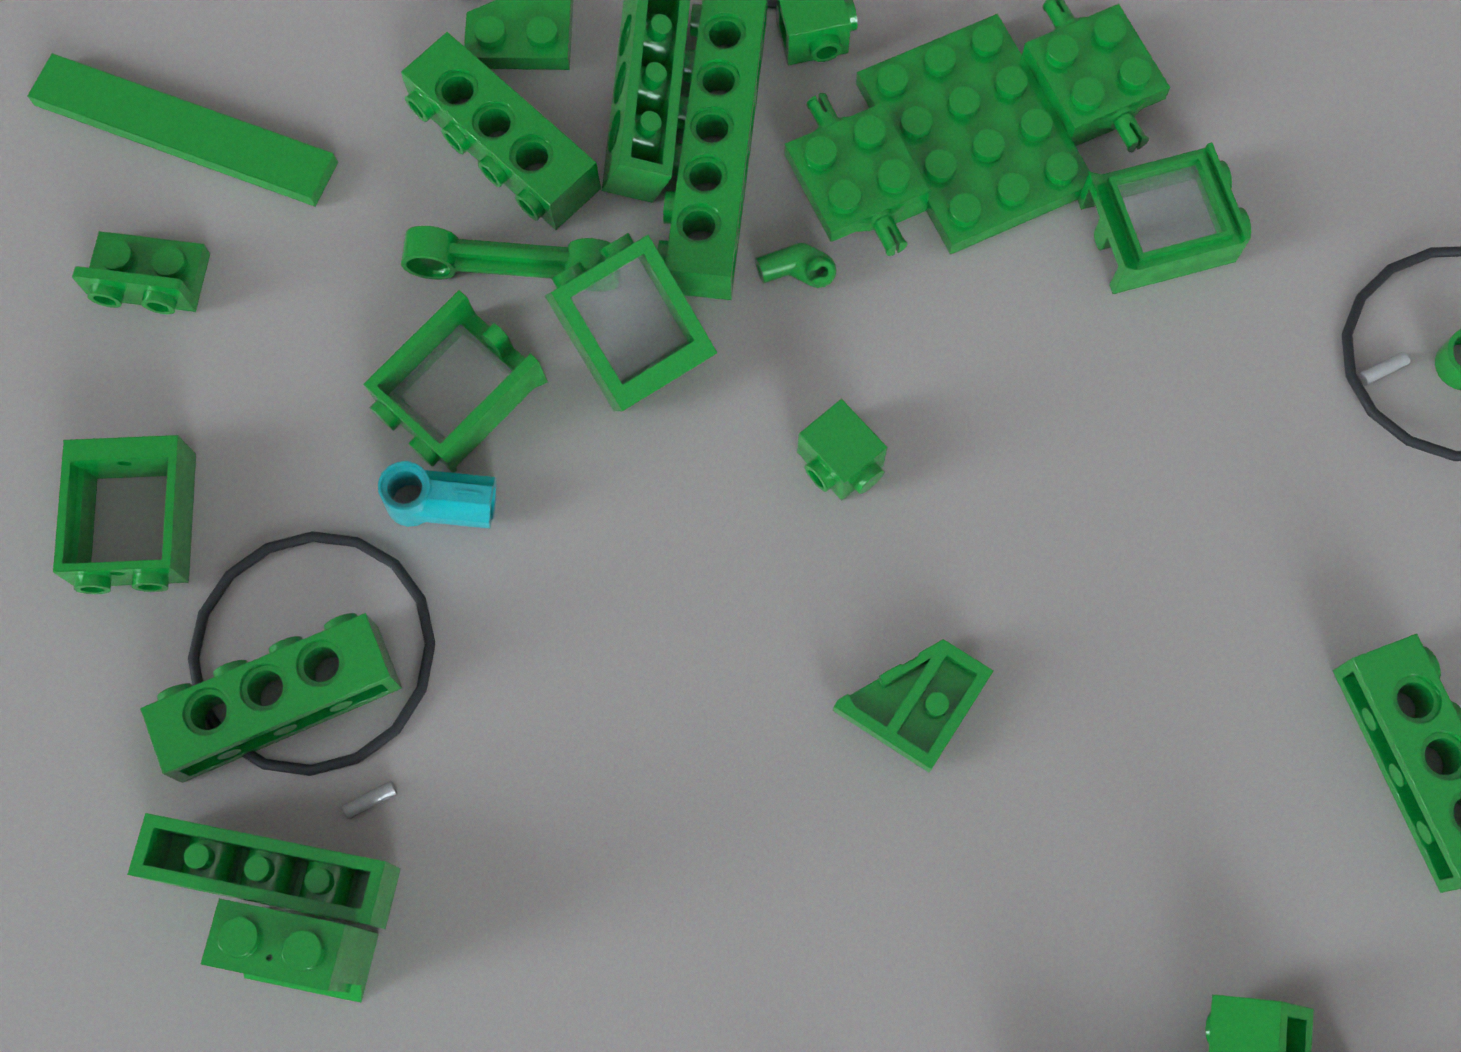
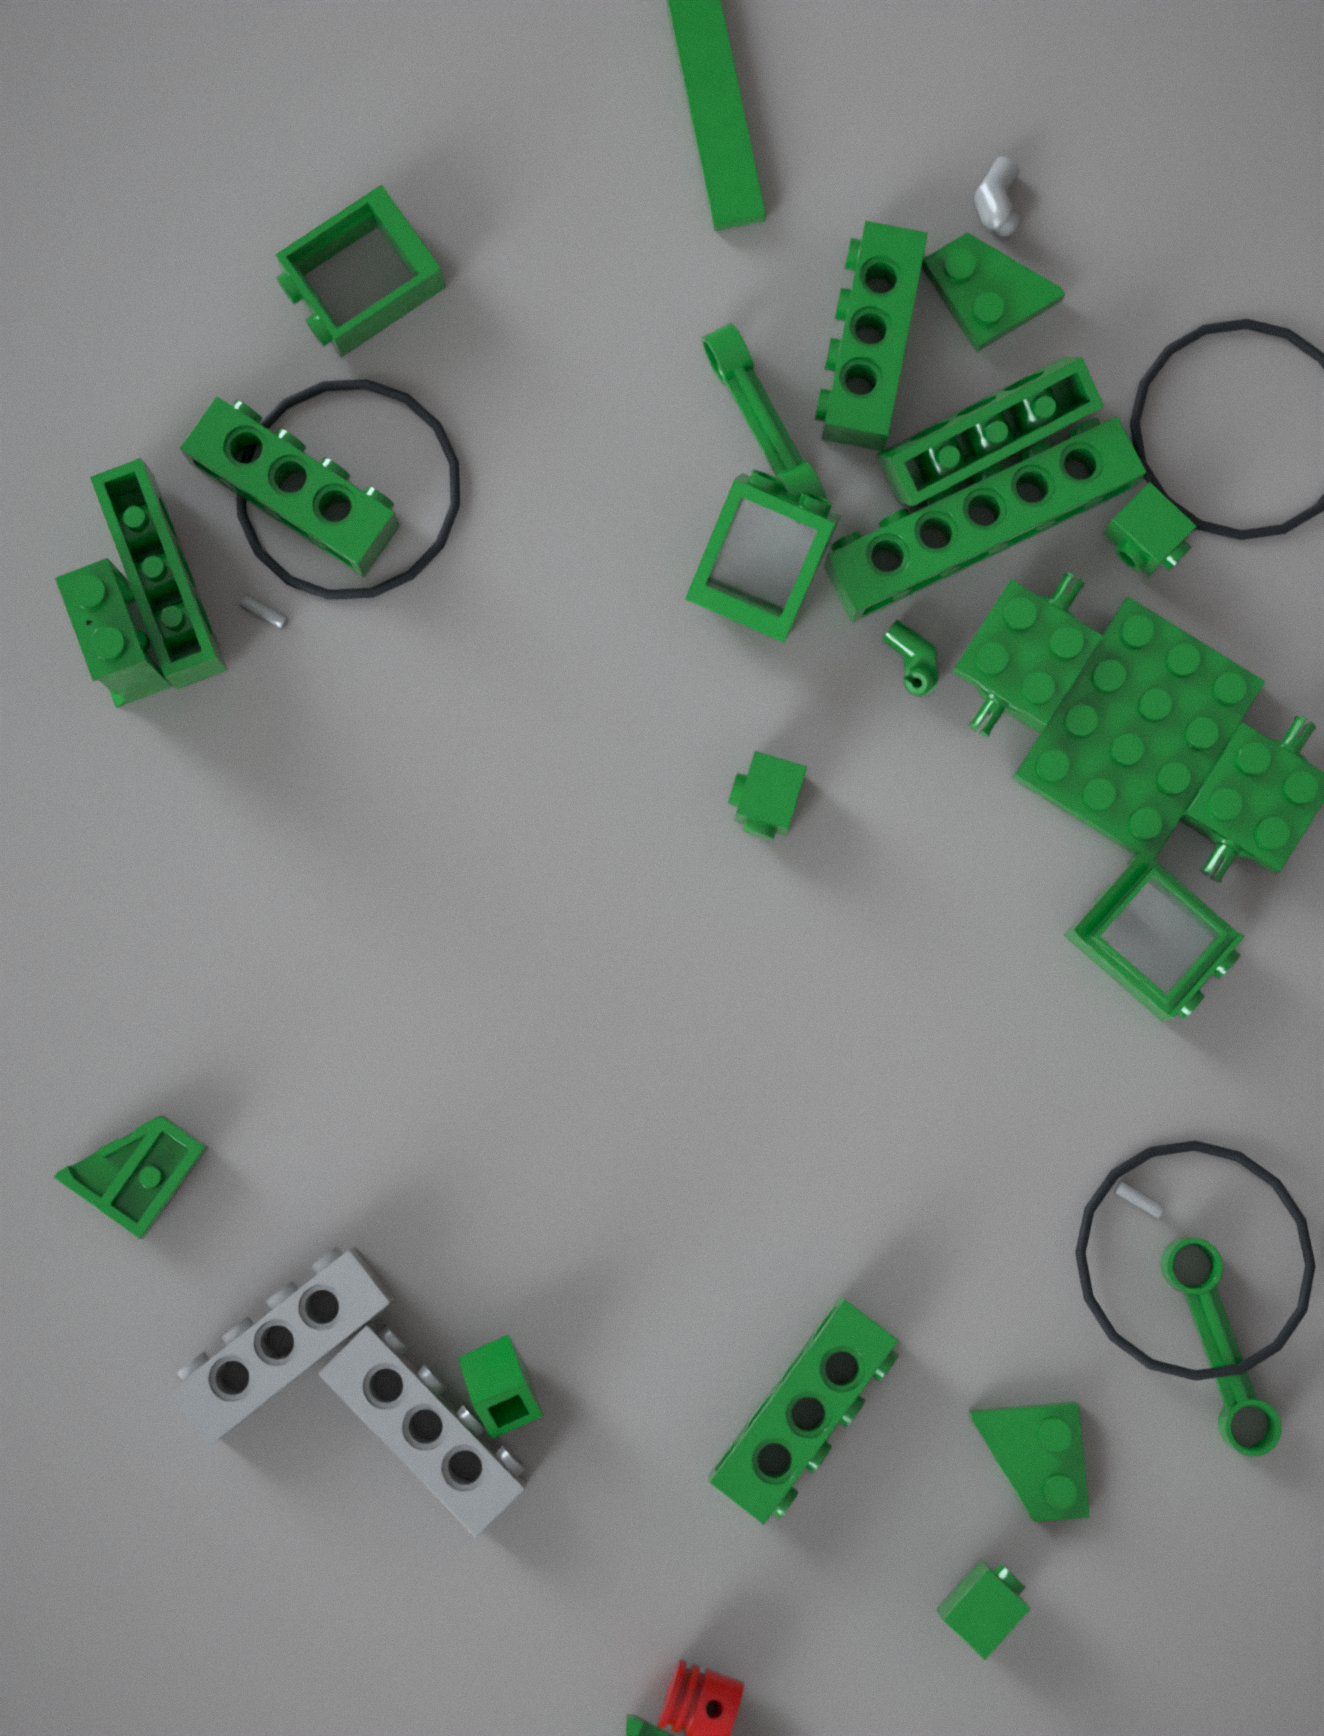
camera: 55 degrees right, 10 degrees up
green bracket [72,231,210,314] -> none
window [363,290,548,473] -> none
teal piece [378,461,497,529] -> none
green wing [833,639,994,773] -> none

